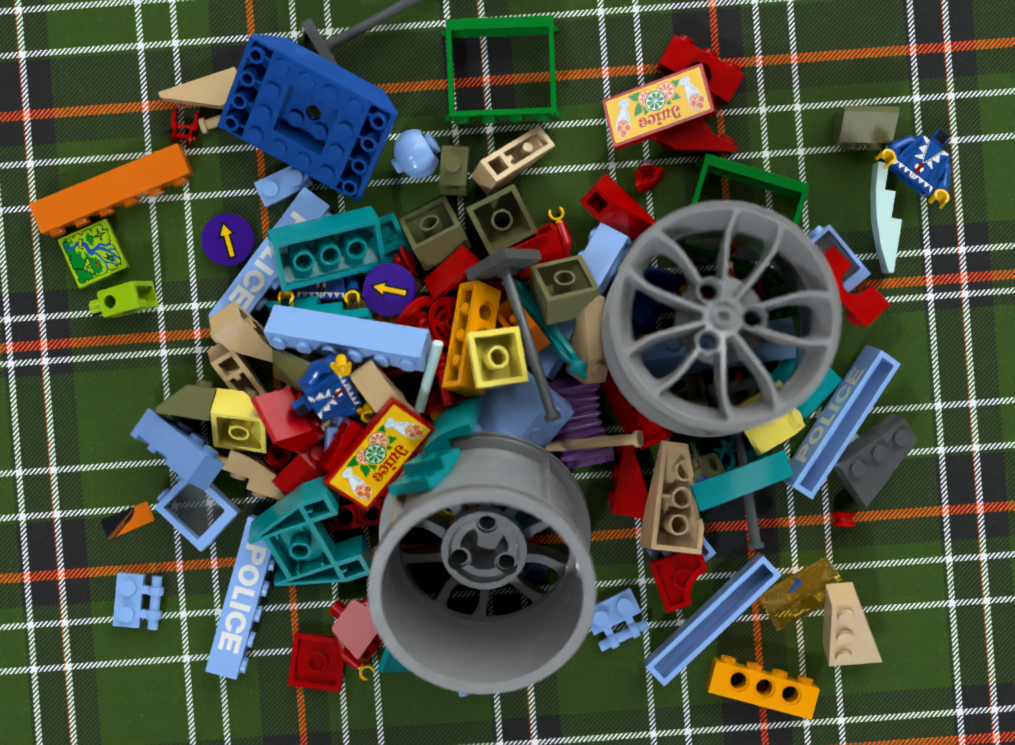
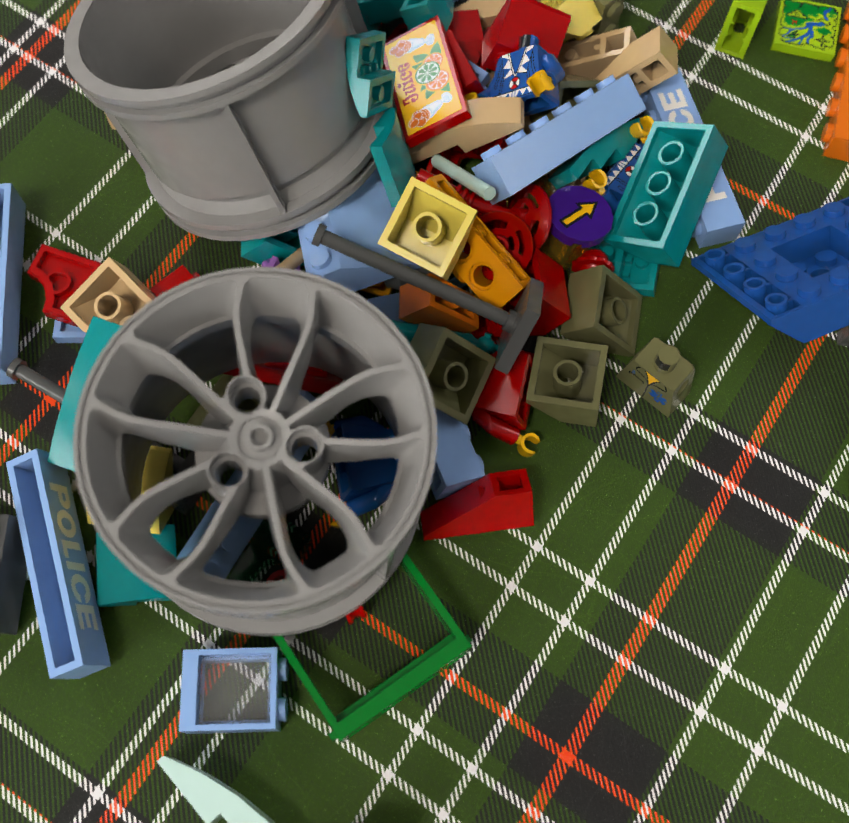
camera: 135 degrees right, 20 degrees down
dark purple tile [201,213,255,266] -> none
light blue plate [254,166,314,208] -> none
light blue plant [391,129,441,179] -> none
green window [441,15,562,125] -> none
tan slope [472,125,555,196] -> none
light blue plate [590,587,649,652] -> none
tile [602,63,717,151] -> none
red piece [635,165,664,193] -> none
red slope [651,121,739,154] -> none
red arch [657,35,745,106] -> none
red arch [822,246,890,328] -> none

